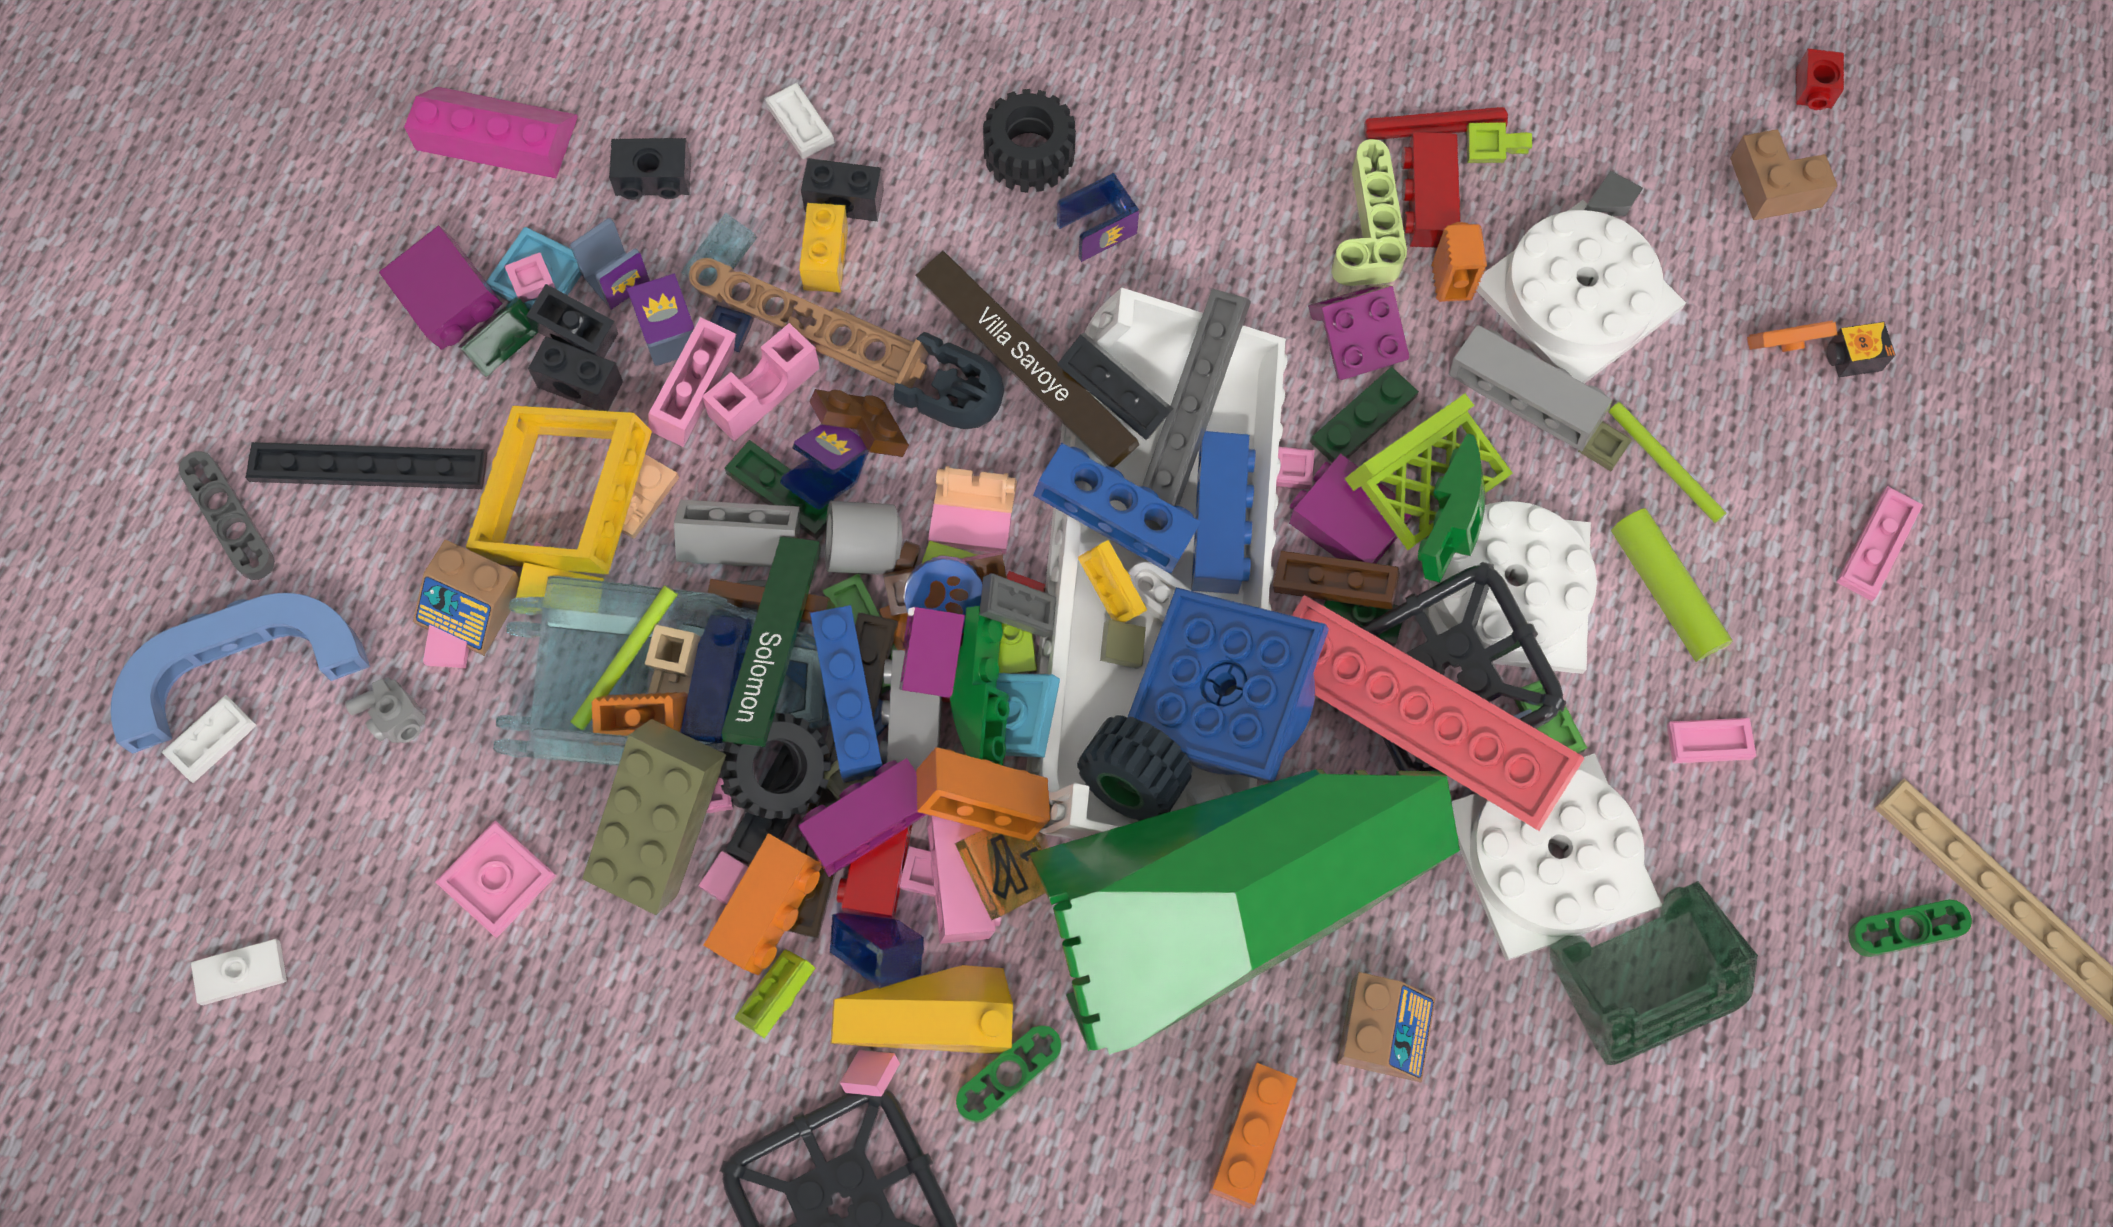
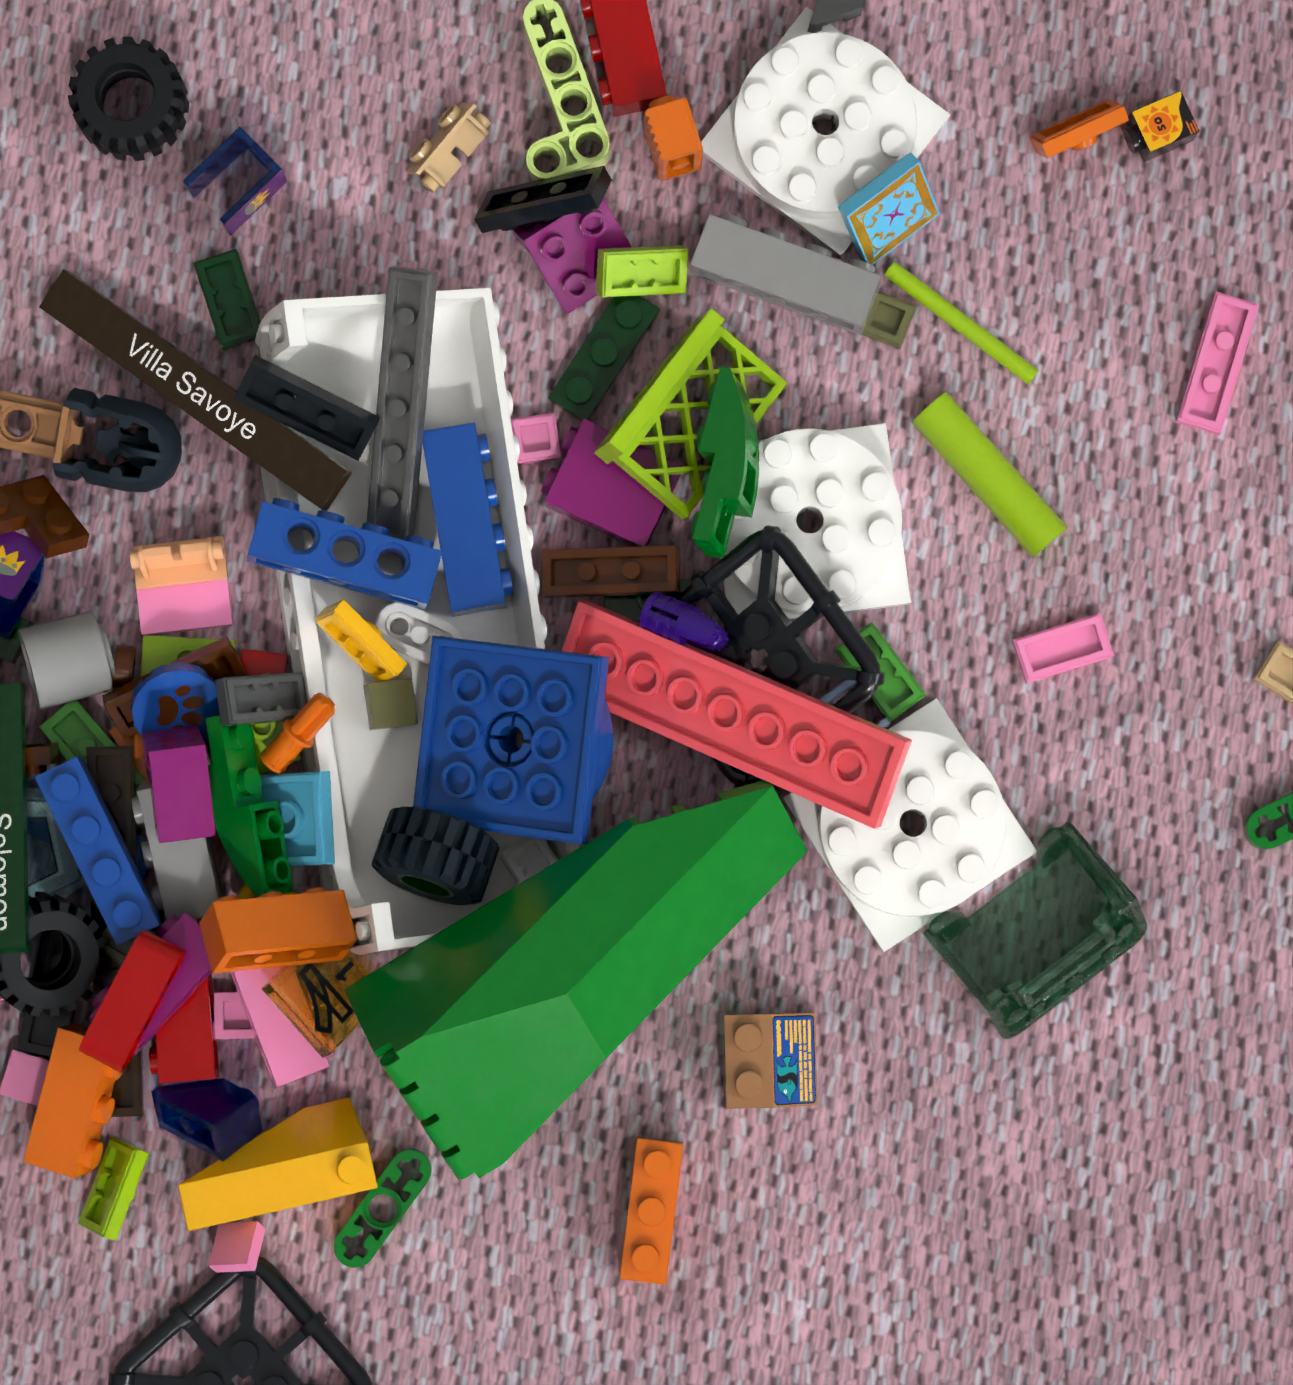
camera: 15 degrees left, 15 degrees up
none -> red beam [79,929,186,1073]
none -> dark green plate [193,249,261,351]
none -> orange axle [260,693,335,774]
none -> tan hinge [405,102,491,193]
none -> black plate [474,166,612,233]
none -> lime plate [596,245,688,297]
none -> dark purple hinge [640,591,729,652]
none -> medium azure tile [838,152,940,265]

